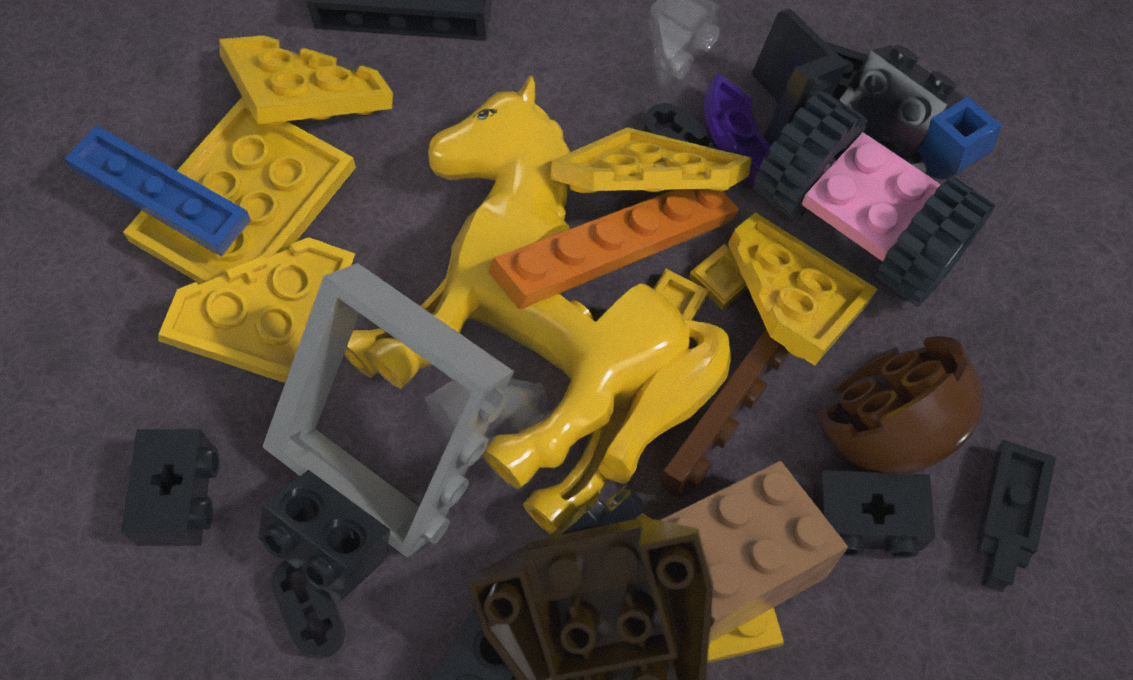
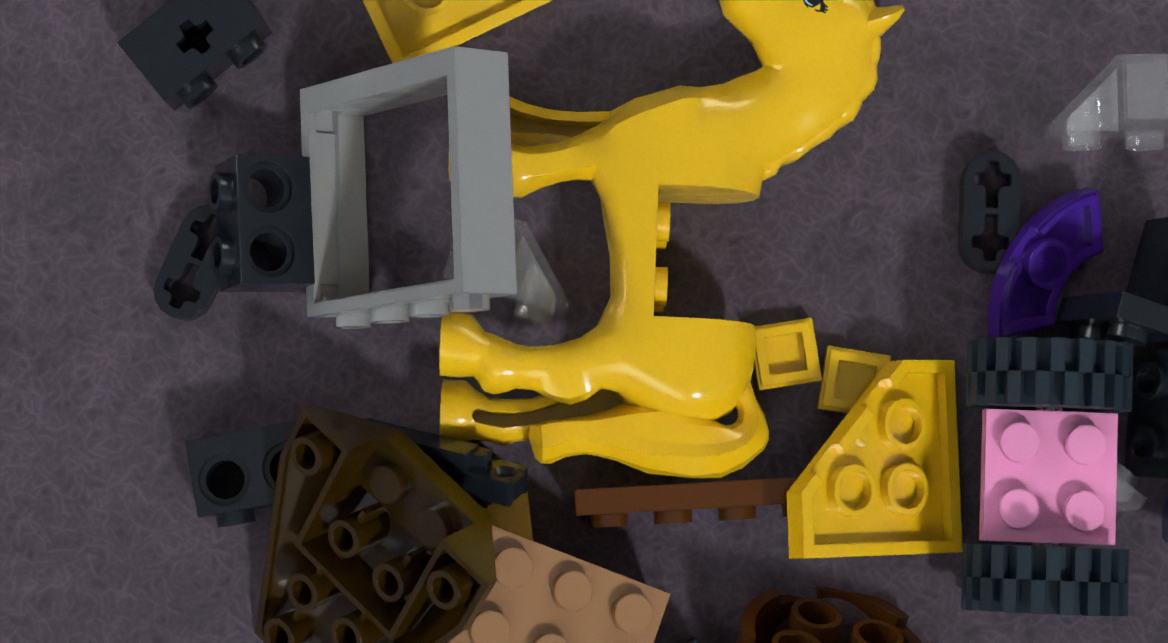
camera: 55 degrees right, 20 degrees up
orange plate [488,189,739,310] -> none
yellow plate [551,127,751,193] -> none

